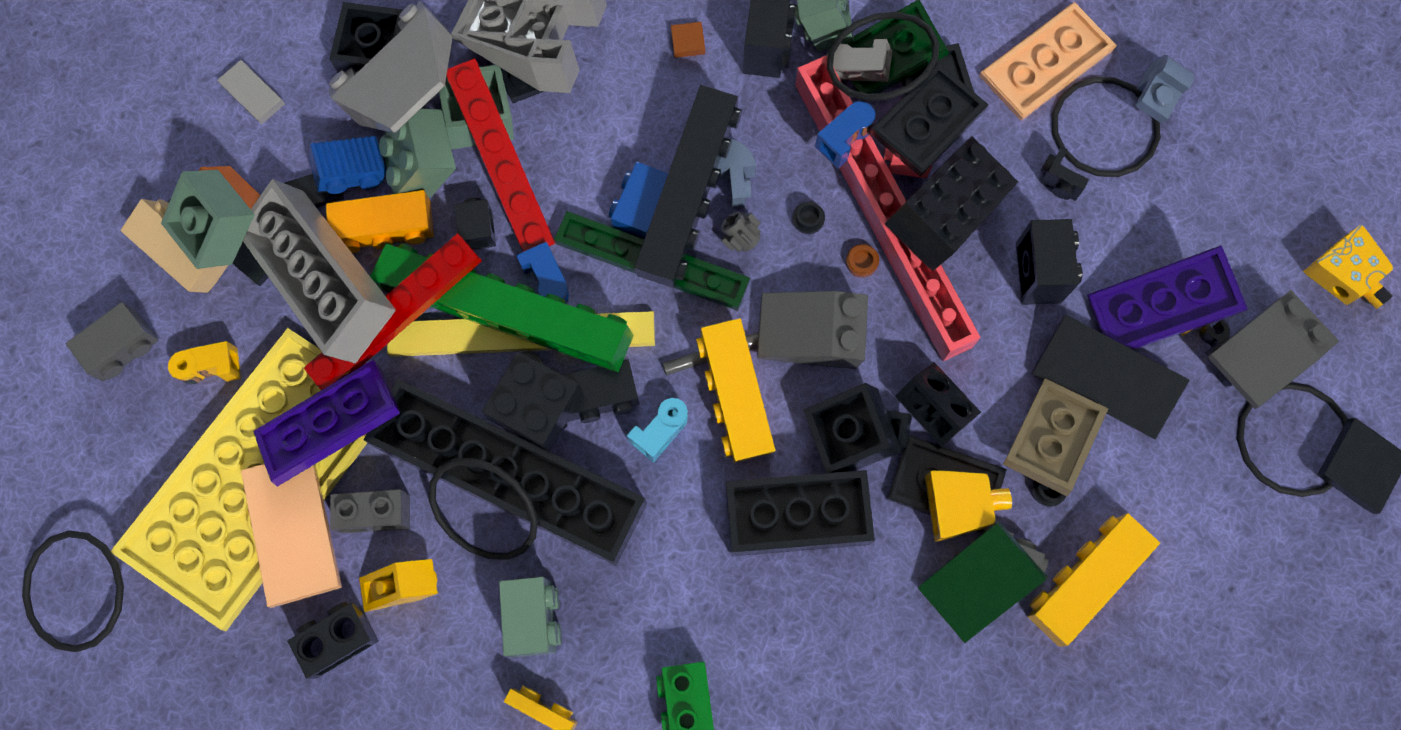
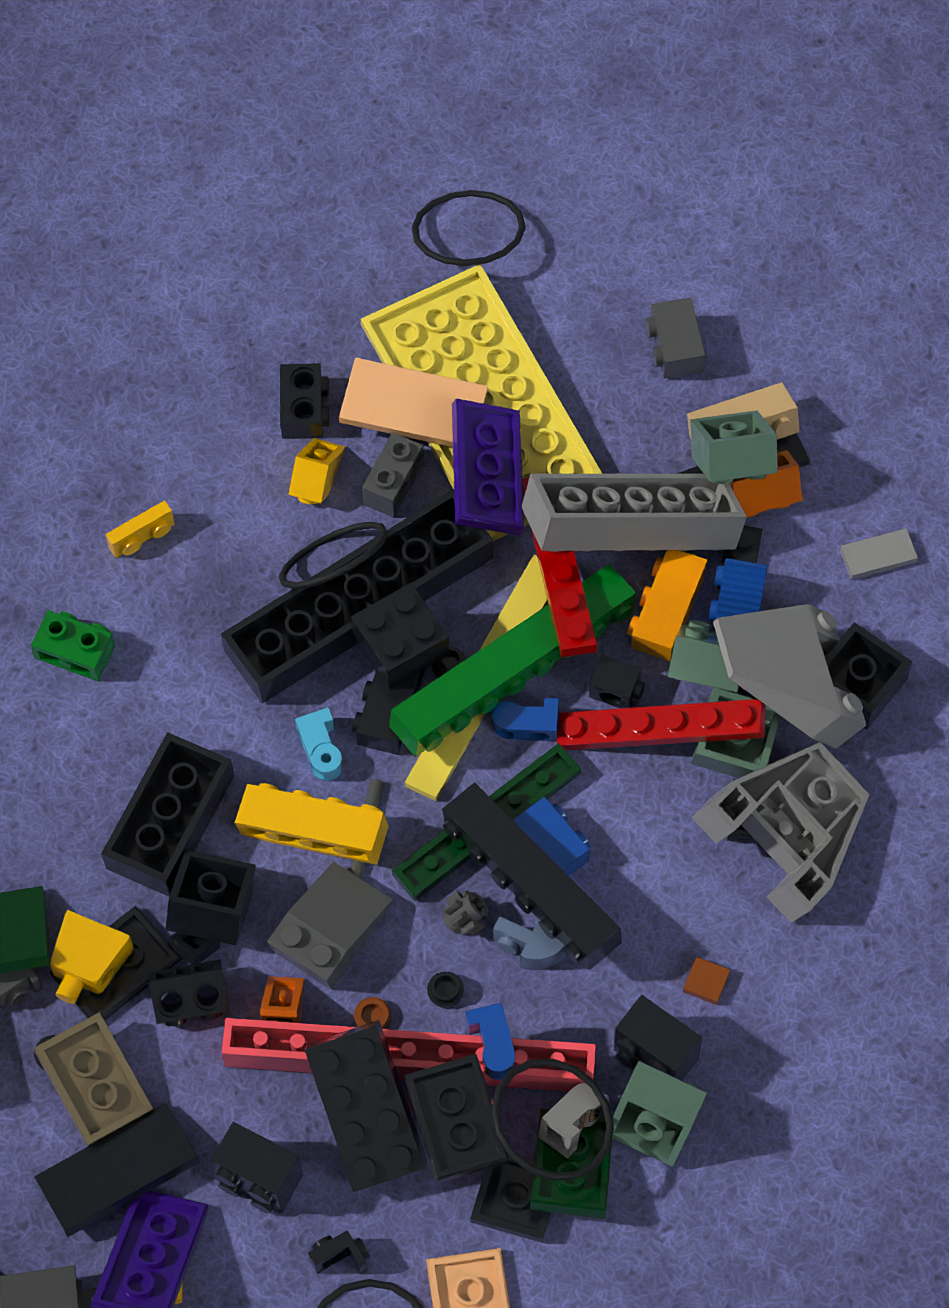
camera: 120 degrees right, 10 degrees down
yellow leg [168,341,241,385] -> none
sand green brick [499,577,562,657] -> none
none -> orange slope [260,976,304,1023]

